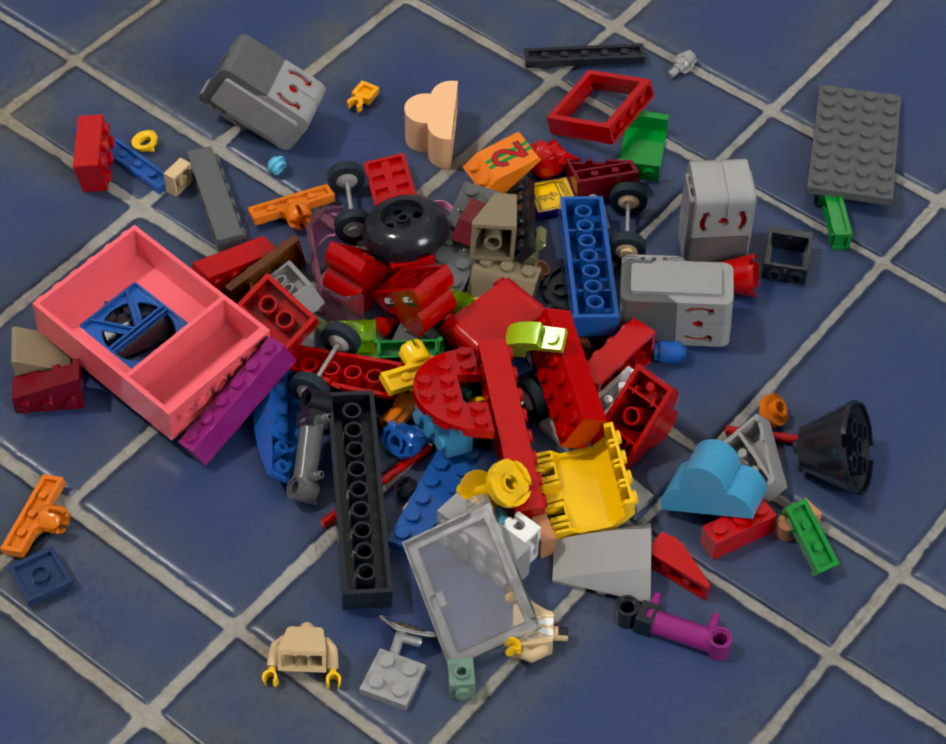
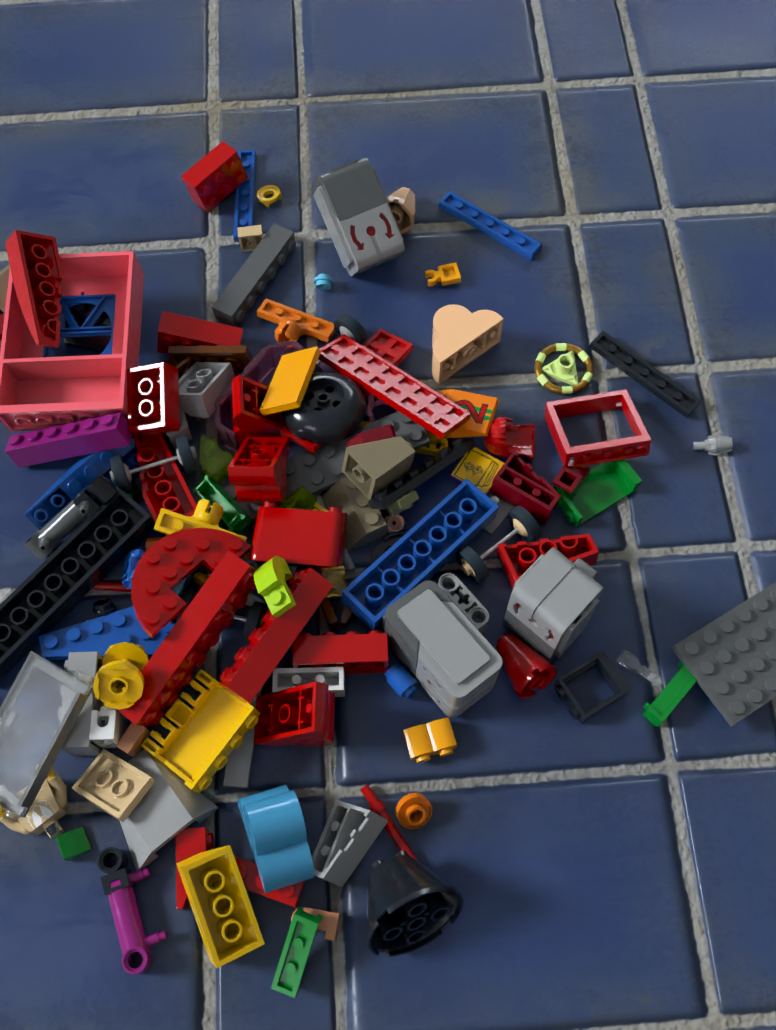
camera: 50 degrees right, 15 degrees up
none -> red wedge [5,230,63,347]
none -> green slope [56,826,92,861]
none -> tan plate [72,749,155,822]
none -> yellow slope [176,845,265,969]
none -> light orange tile [259,346,321,415]
none -> plate [318,334,471,440]
none -> light orange brick [403,717,457,763]
none -> blue tile [438,191,542,261]
none -> red wedge [497,533,599,589]
none -> yellowish green piece [534,343,593,395]
none -> dark red slope [552,458,591,494]
none -> clear piece [616,650,663,686]

